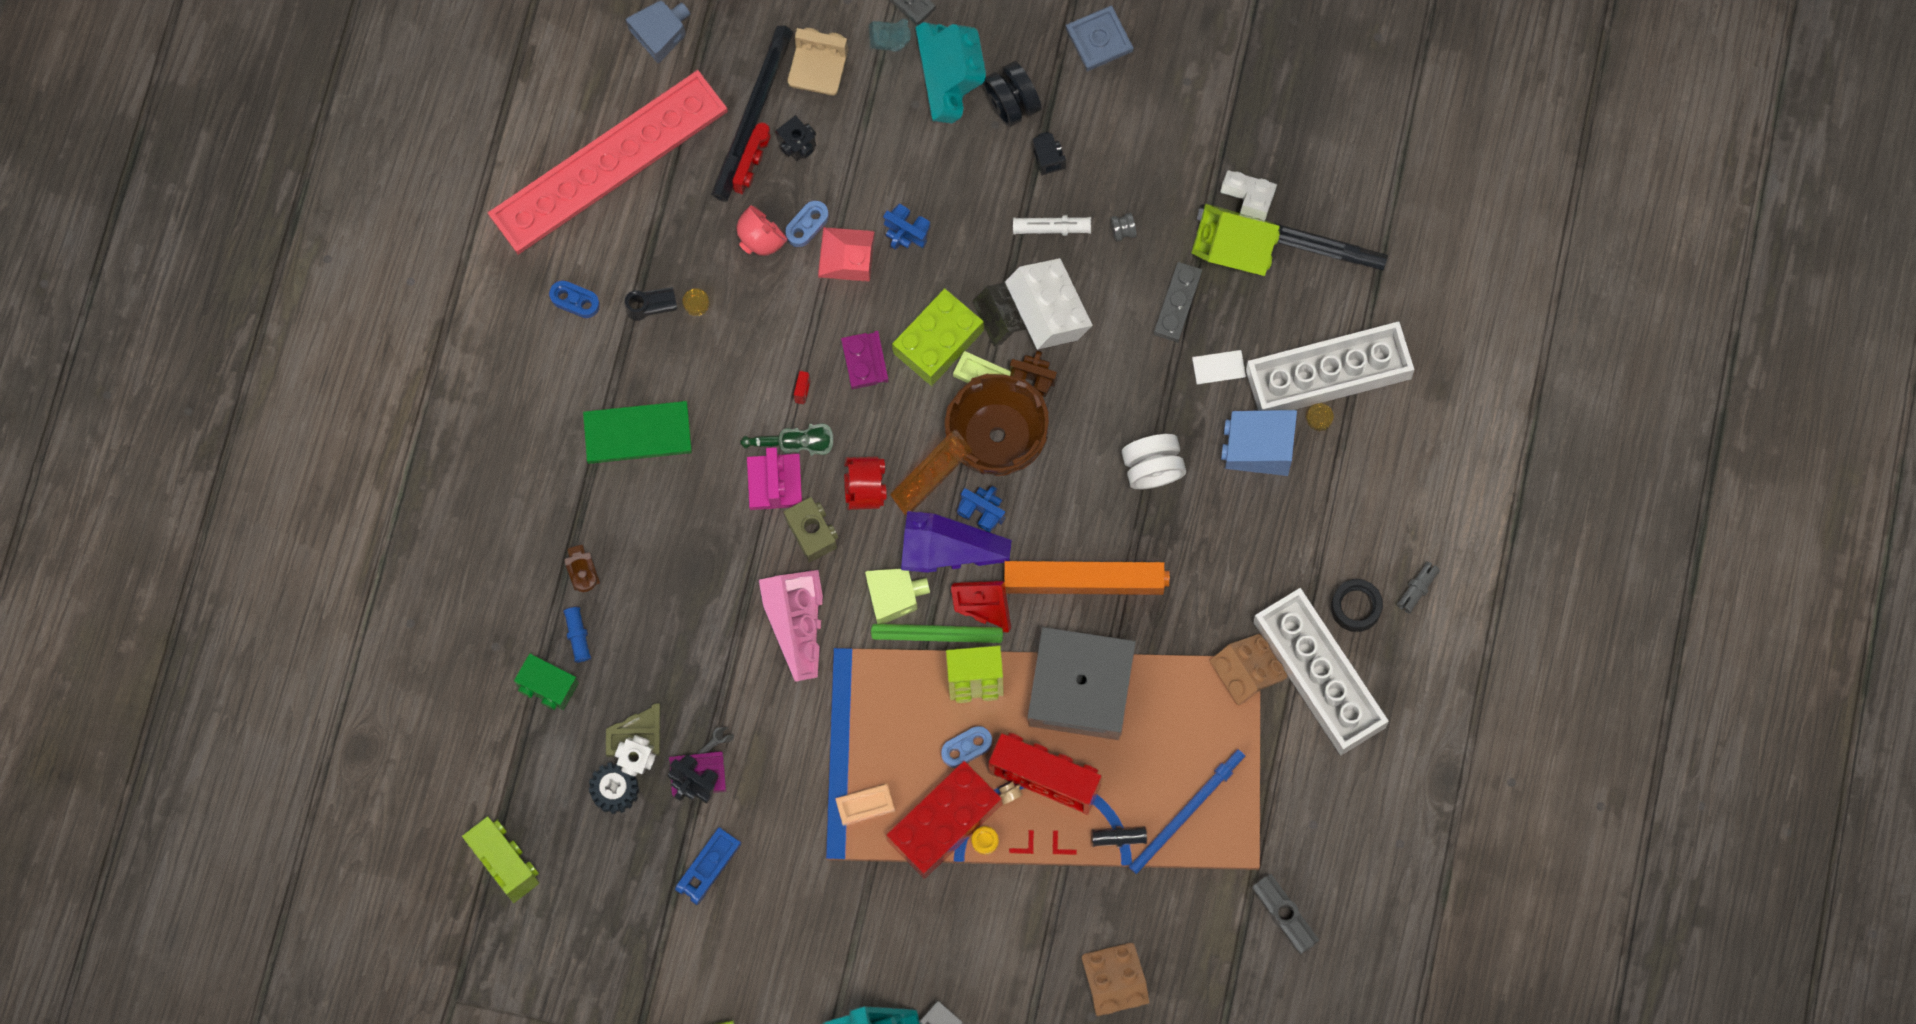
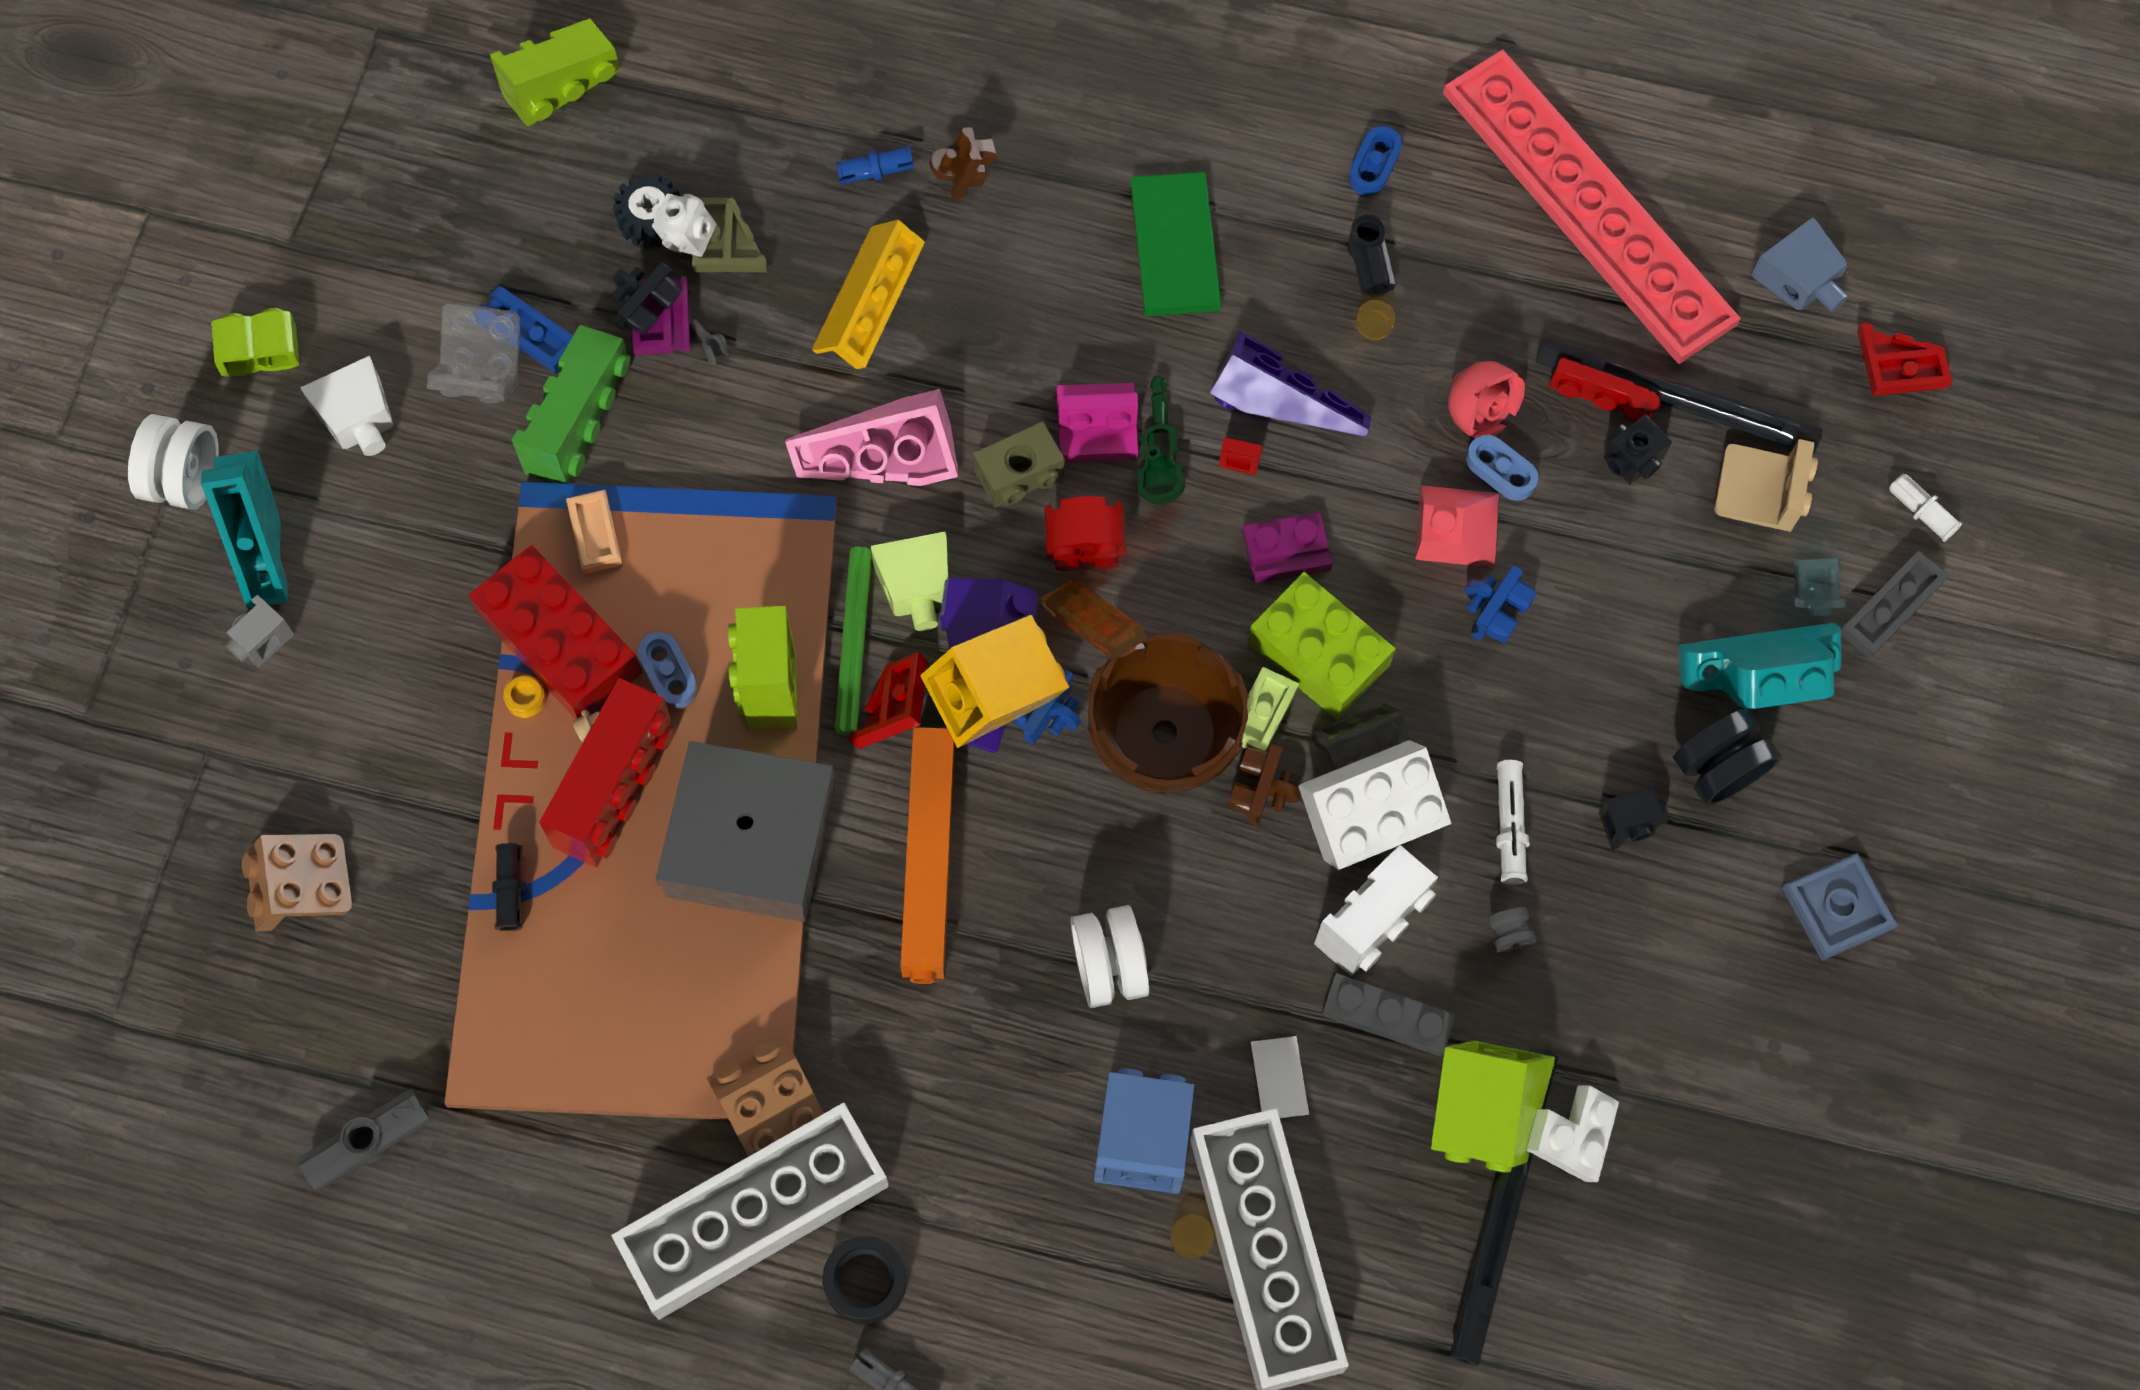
camera: 85 degrees right, 5 degrees down
green brick [514,653,579,711] -> none
blue bar [1129,749,1246,874] -> none
none -> white torso [301,356,393,456]
none -> clear bracket [427,302,521,404]
none -> bright green wedge [512,325,630,484]
none -> yellow panel [812,220,925,369]
none -> yellow slope [920,615,1069,748]
none -> wedge [1210,331,1371,437]
none -> white wedge [1314,845,1438,977]

